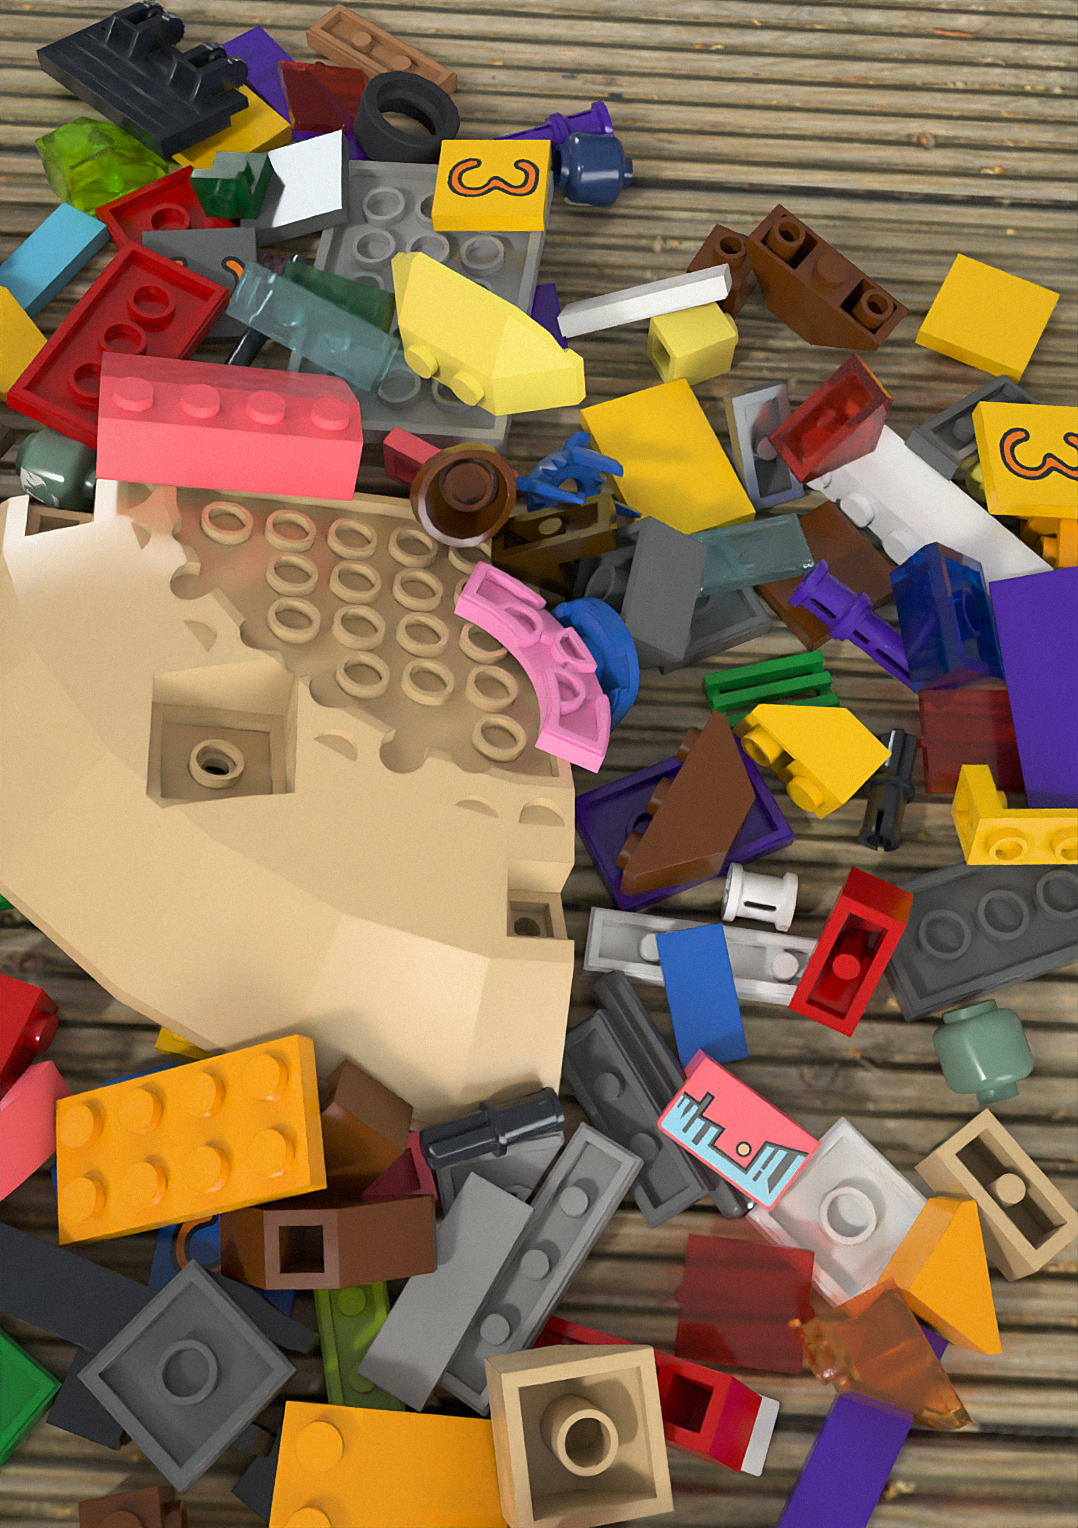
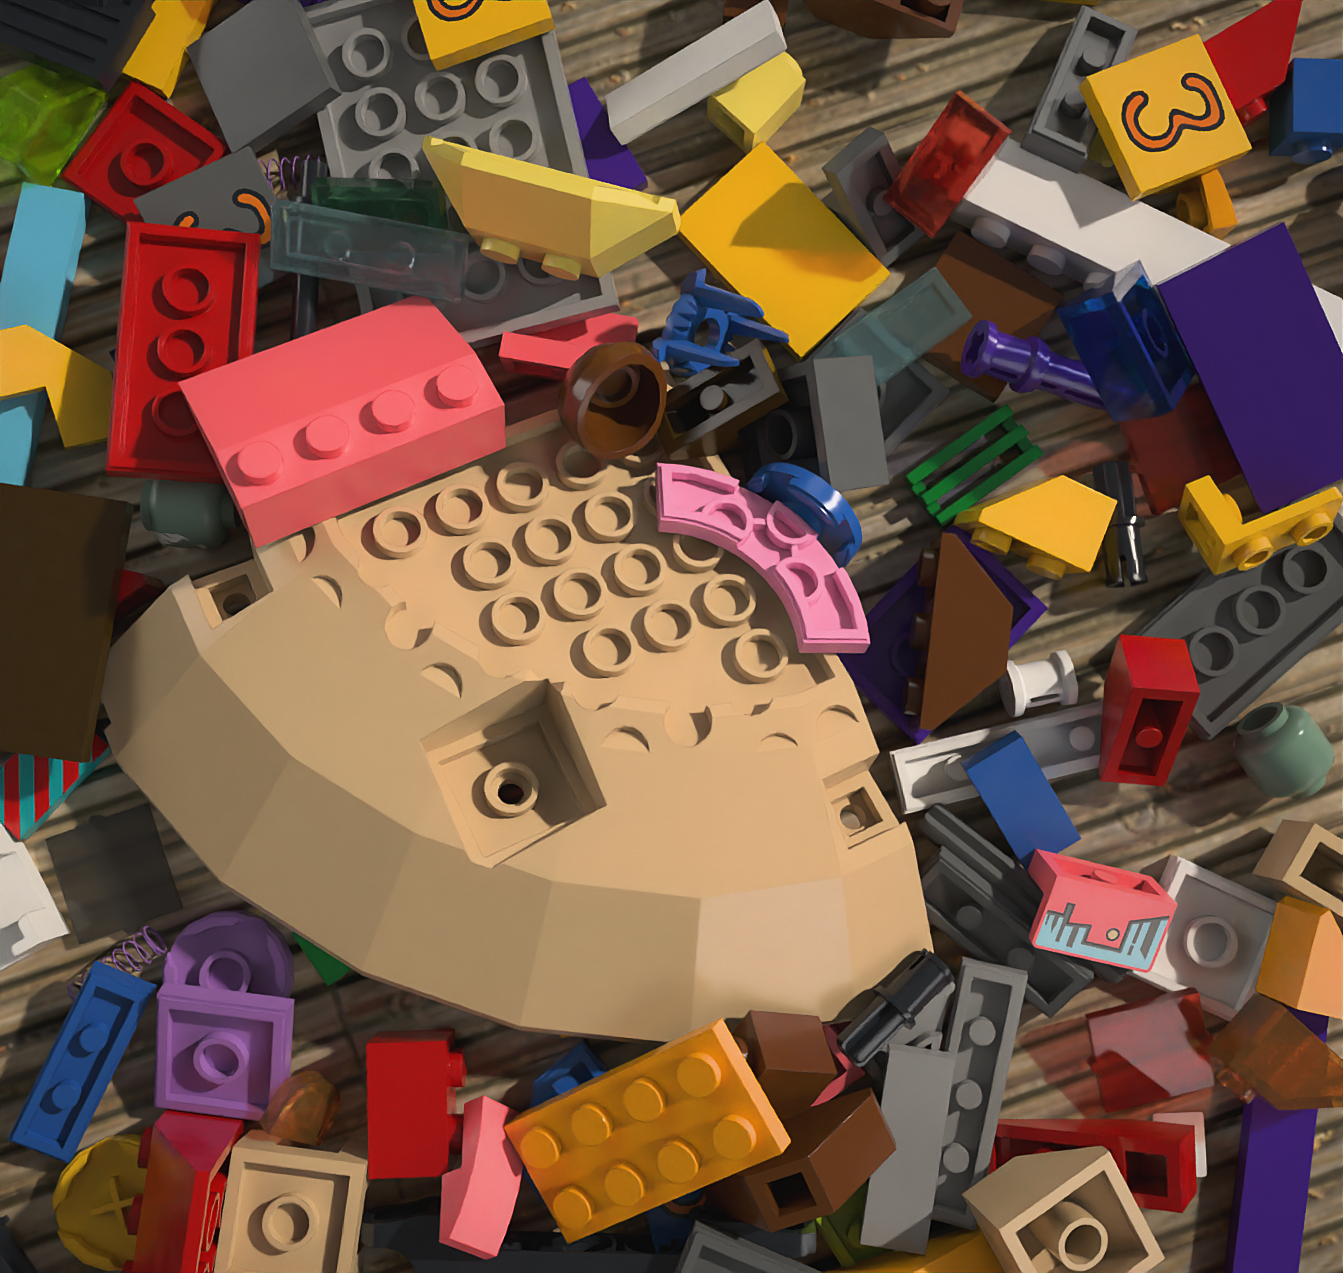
camera: 20 degrees left, 20 degrees up
dark green bracket [189,151,274,220] -> none

